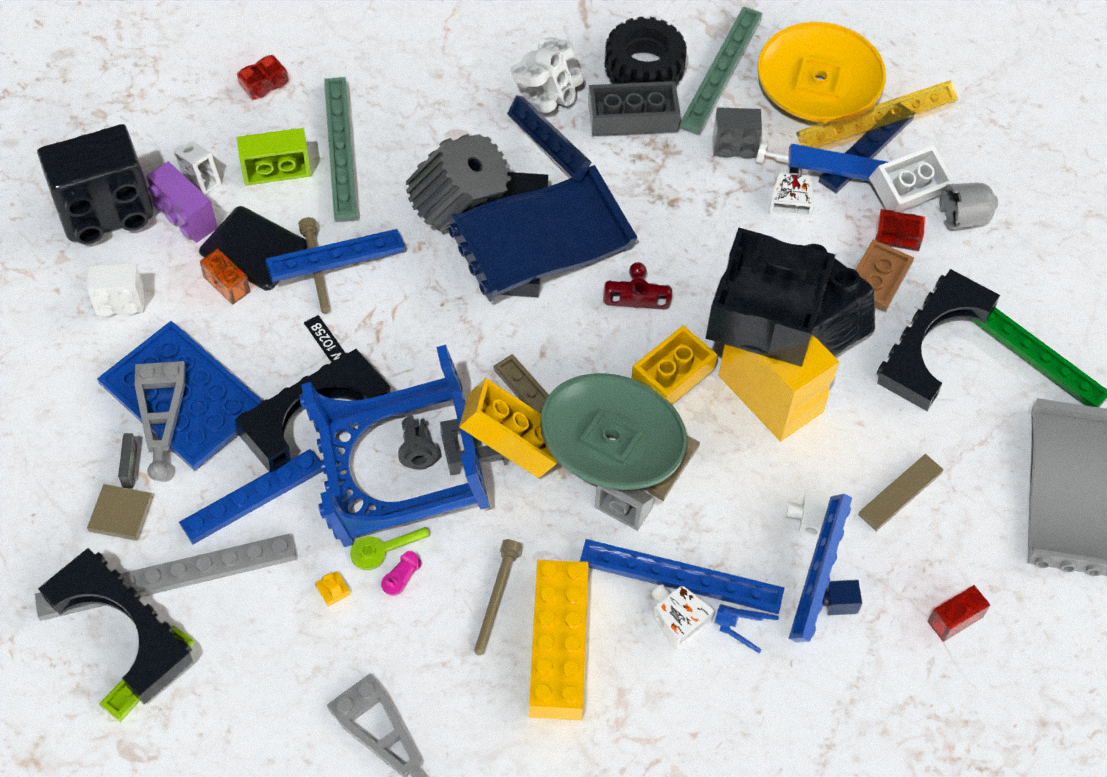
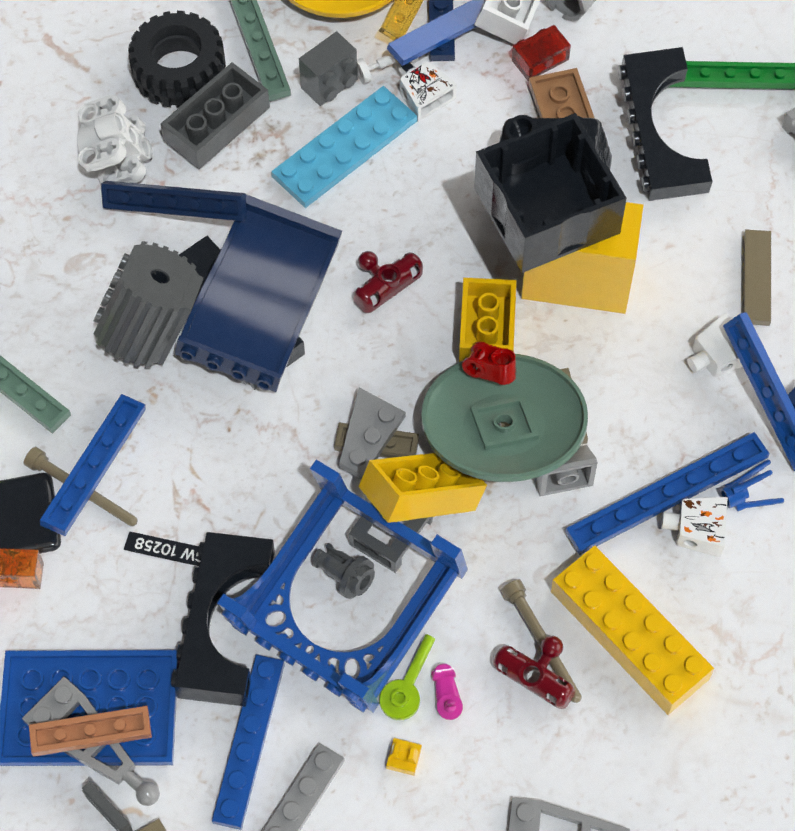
camera: 40 degrees left, 5 degrees up
none -> nougat plate [29,706,152,757]
none -> medium azure plate [271,86,417,208]
none -> light grey wing [339,387,406,479]
none -> red piece [462,341,516,385]
none -> dark red piece [493,635,576,709]

